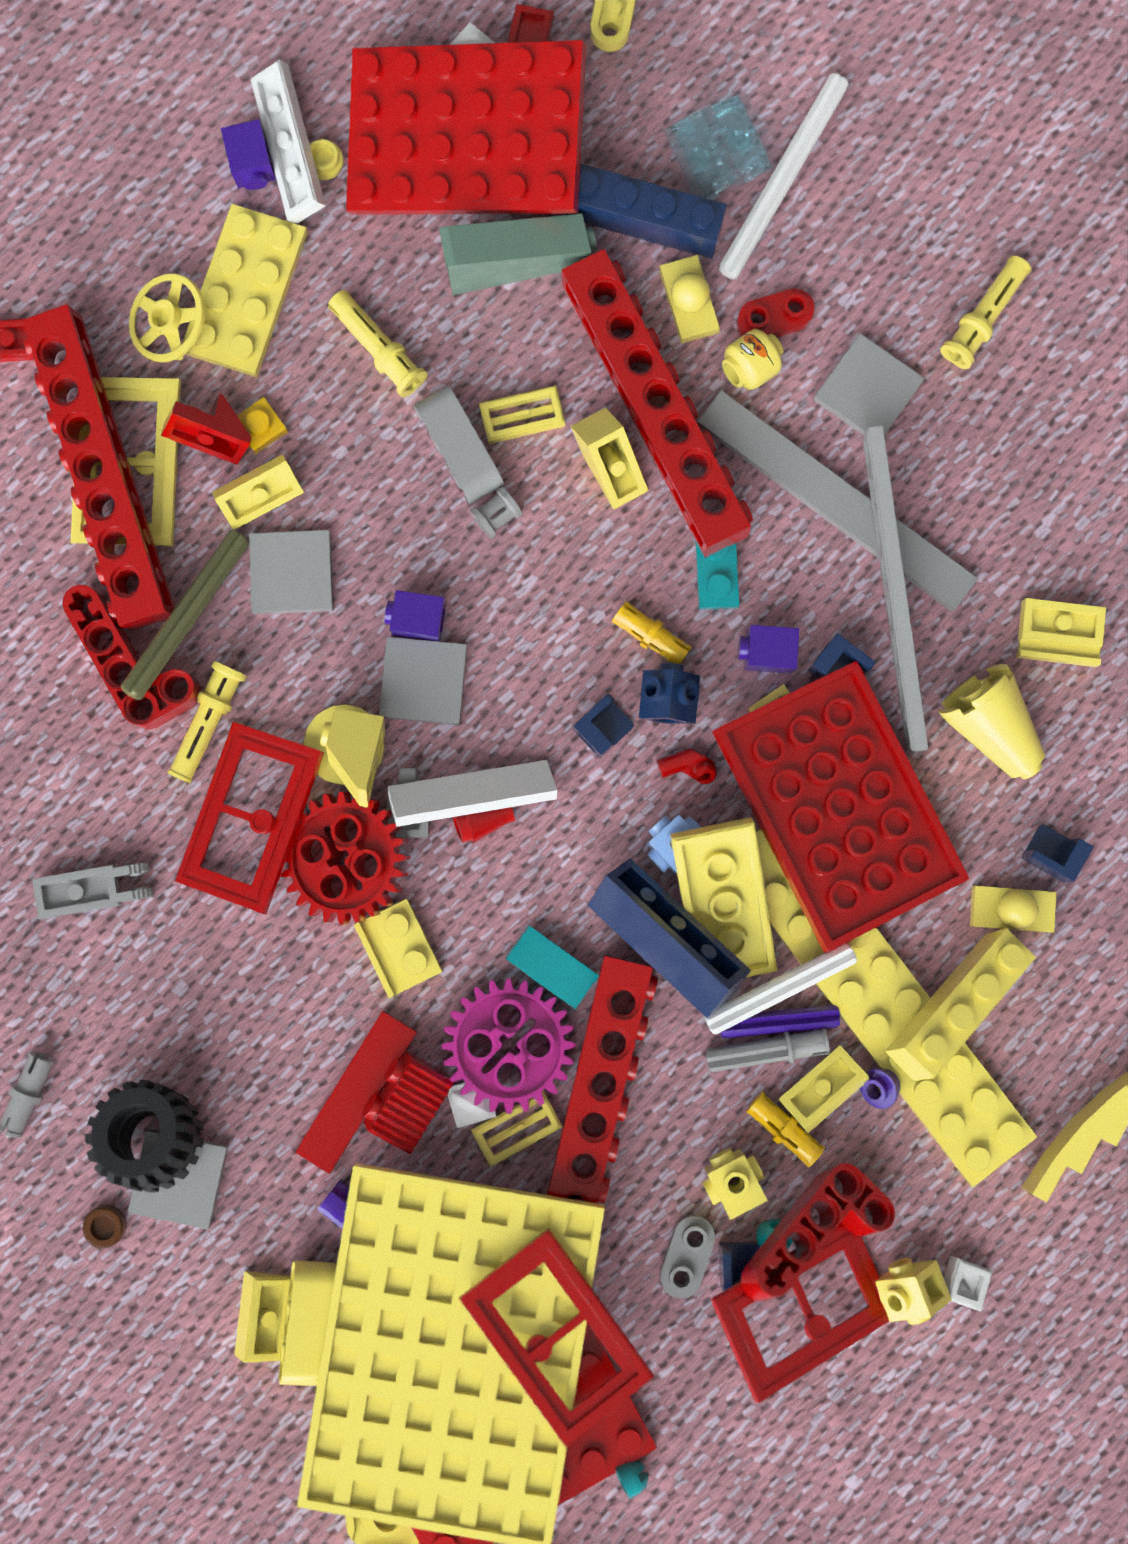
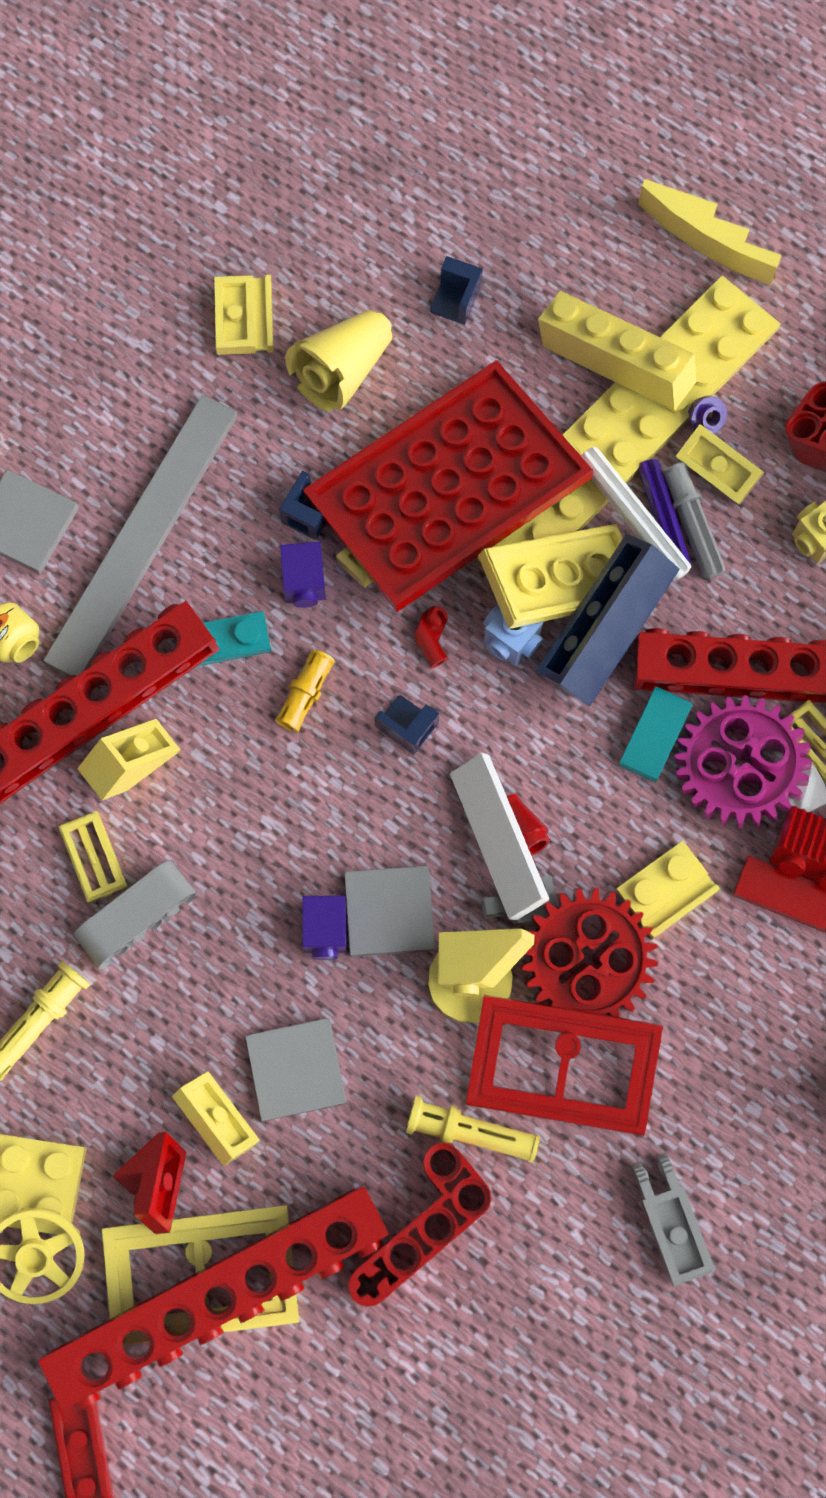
camera: 100 degrees left, 10 degrees down
olive axle [121,530,248,700] -> none
yellow plate [237,397,288,454] -> none
light grey bush [470,486,523,540] -> none
dark blue brick [639,663,700,724] -> none
yellow pin [745,1092,825,1168] -> none
light grey tile [862,425,929,752] -> none
light yellow tile [970,886,1056,933] -> none

